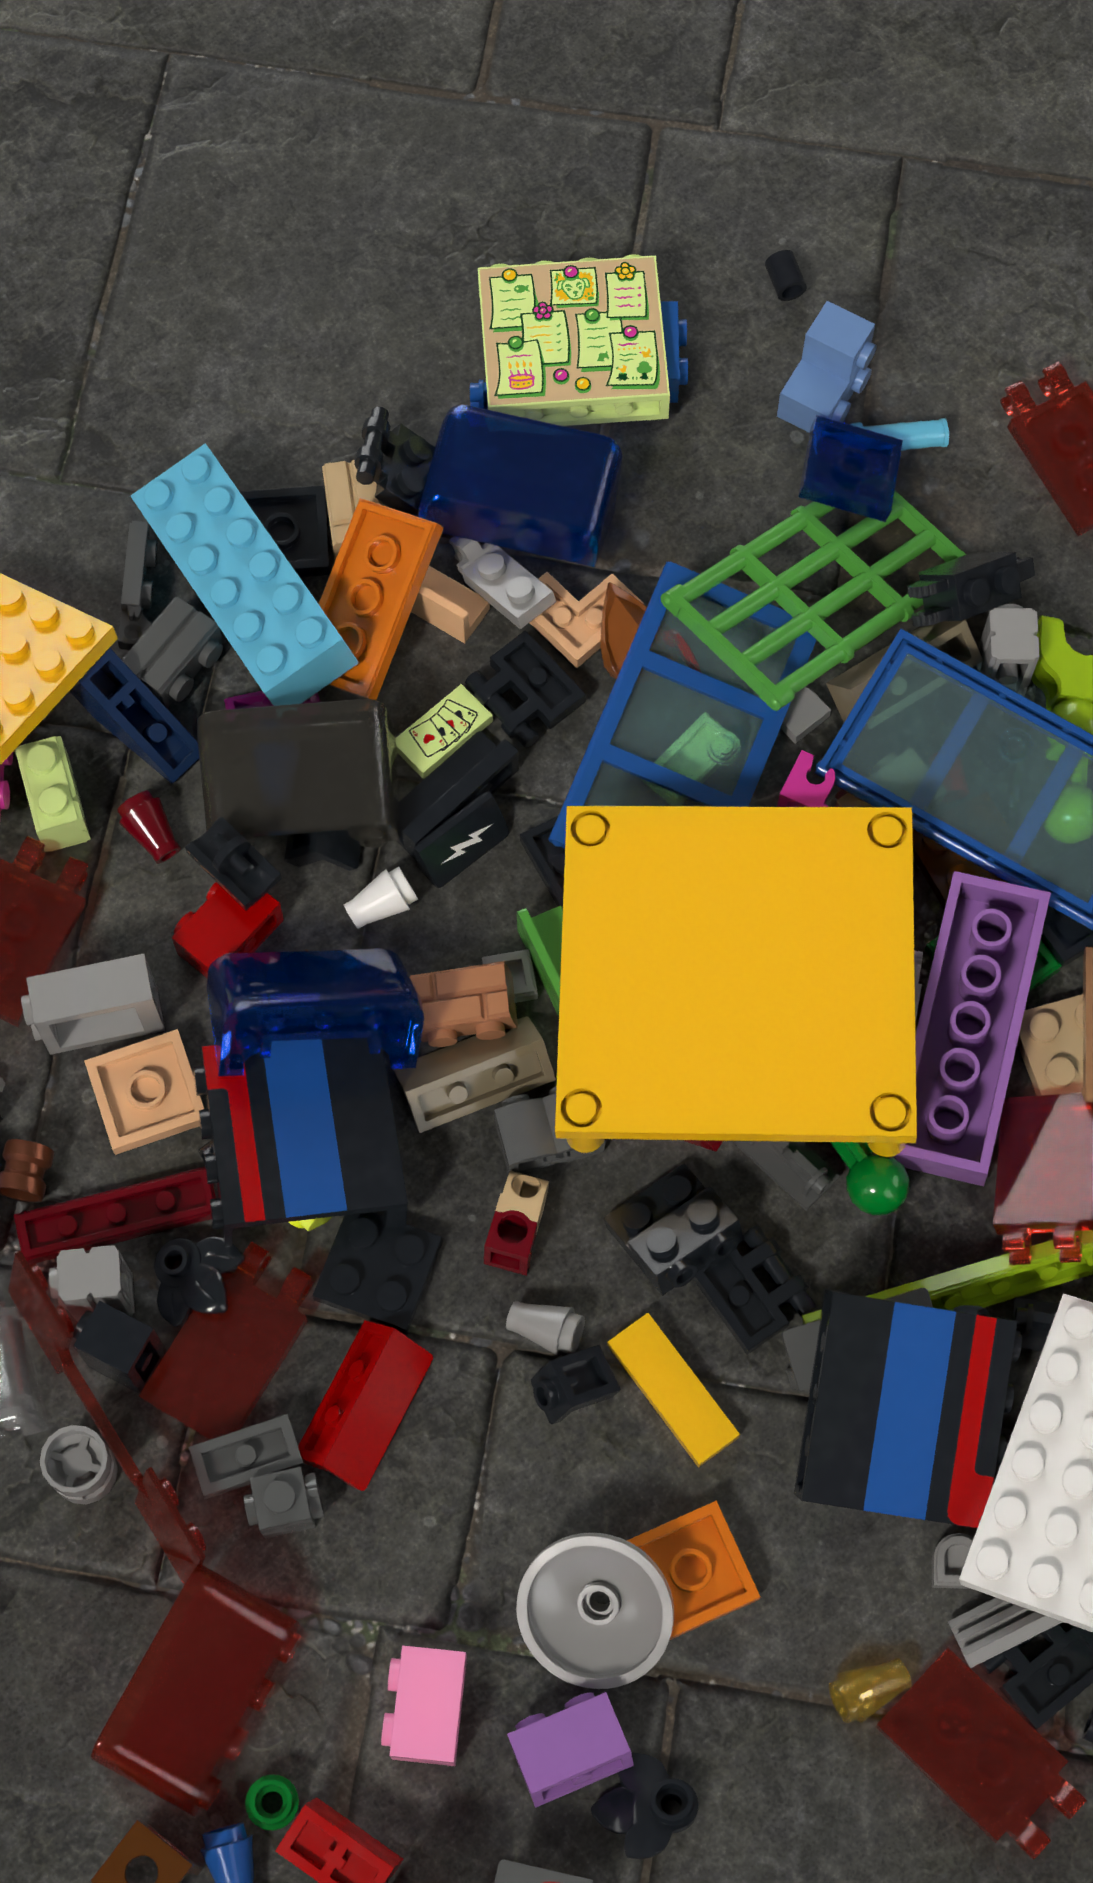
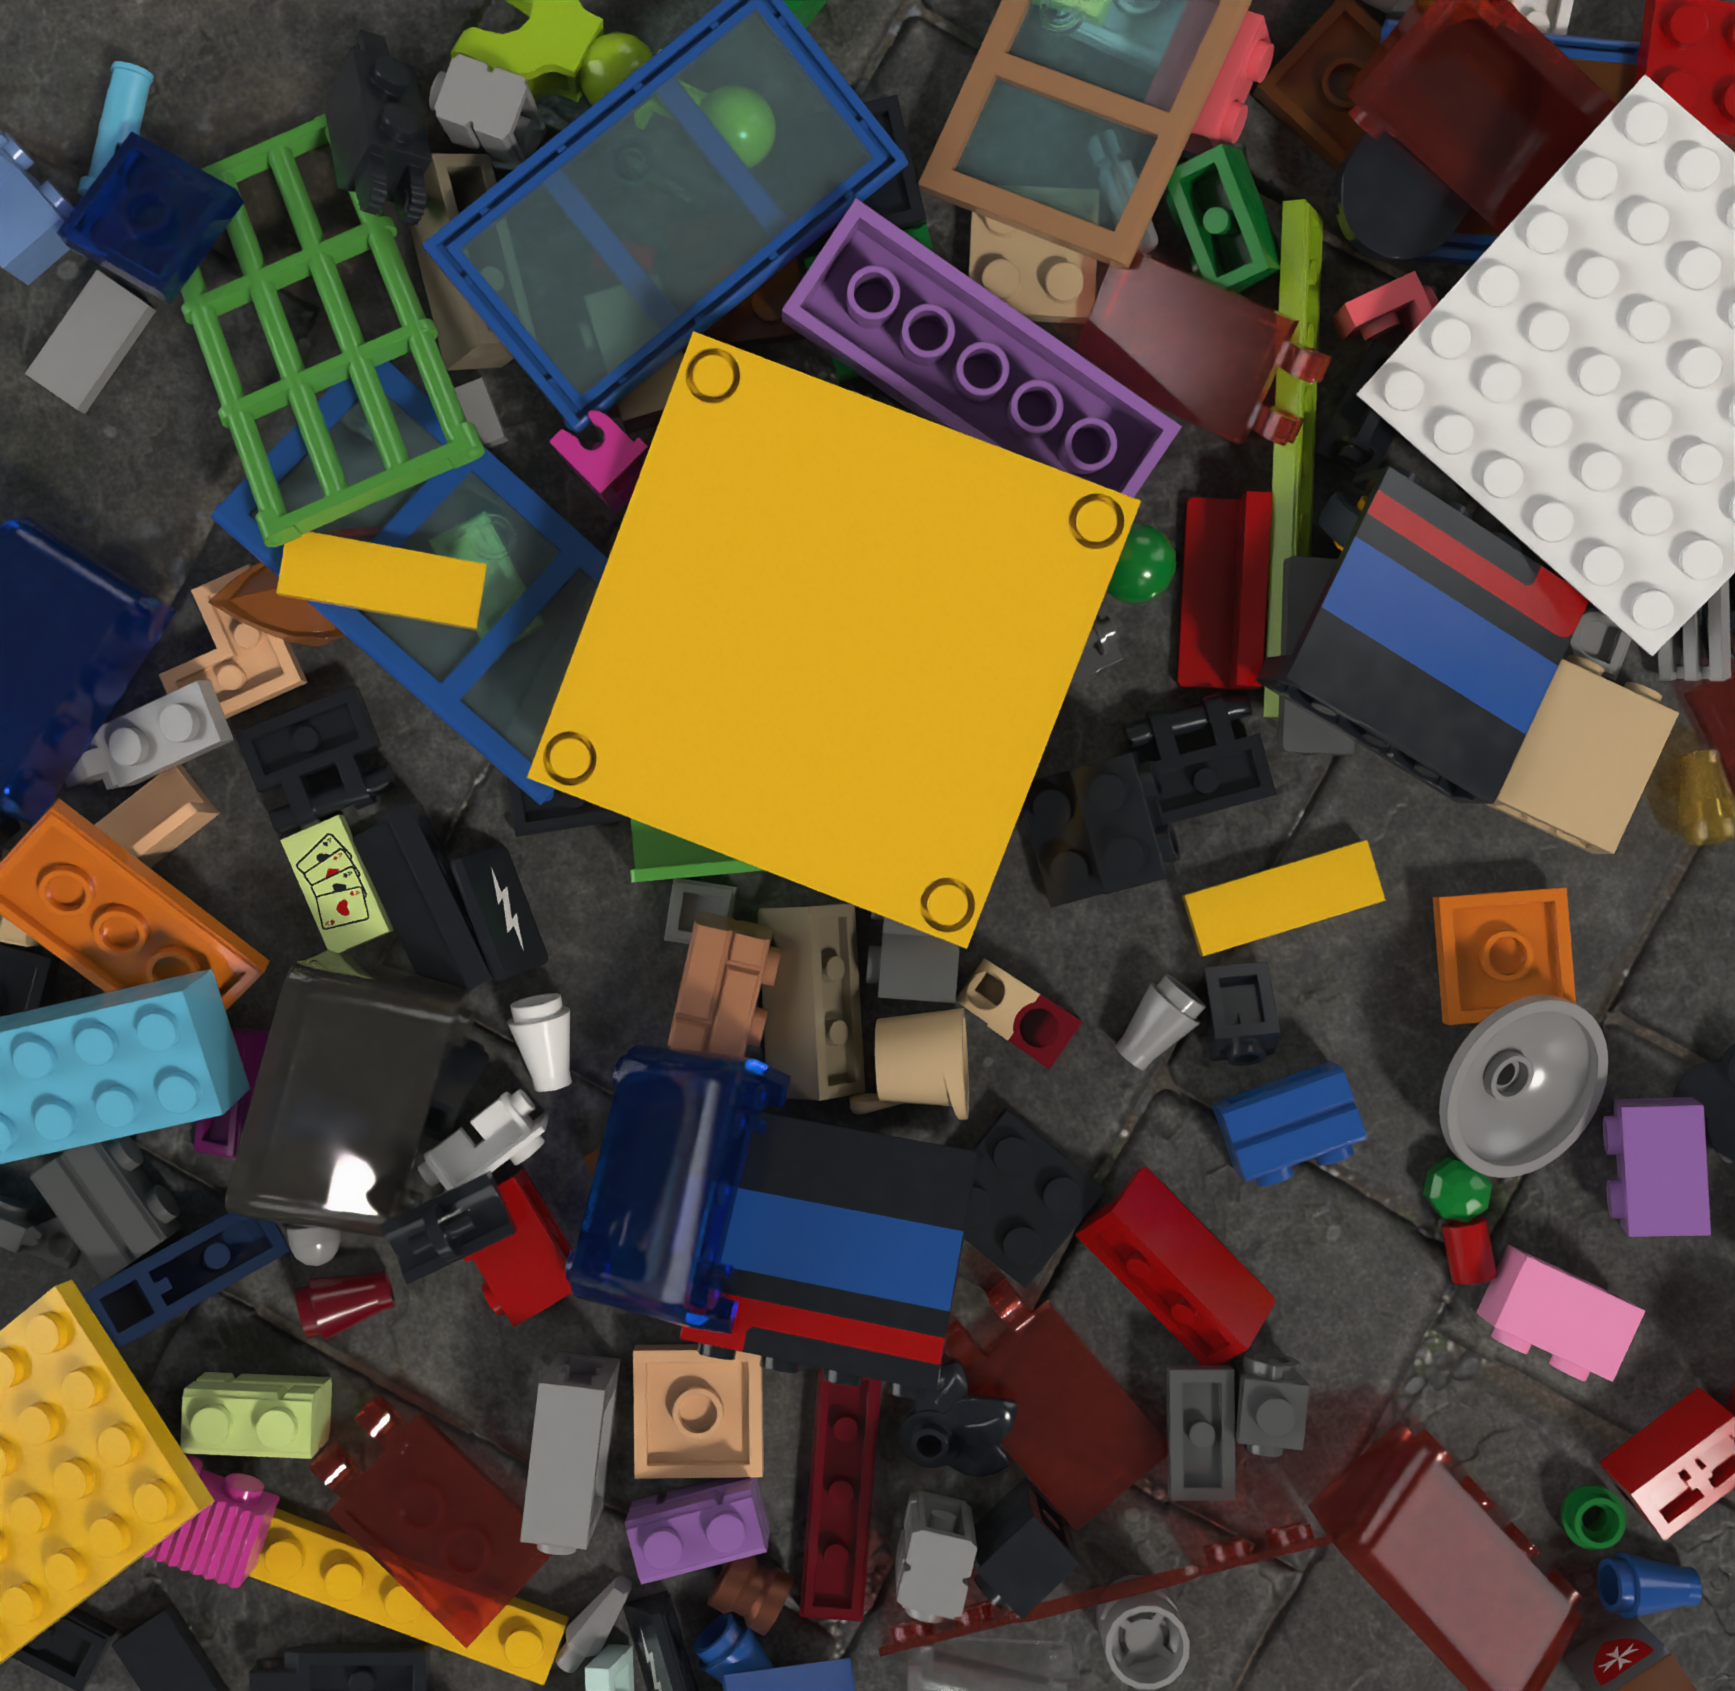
camera: 70 degrees left, 20 degrees up
none -> light grey tile [25,270,156,414]
none -> yellow tile [276,531,487,631]
none -> light grey hinge [286,1215,341,1266]
none -> white hinge [418,1089,549,1193]
none -> medium lavender brick [625,1477,770,1585]
none -> tan hat [849,1008,969,1120]
none -> red panel [1176,491,1273,691]
none -> blue brick [1212,1061,1367,1187]
none -> green tile [1423,1156,1492,1222]
none -> red hinge [1441,1217,1497,1285]
none -> tan brick [1486,655,1679,854]

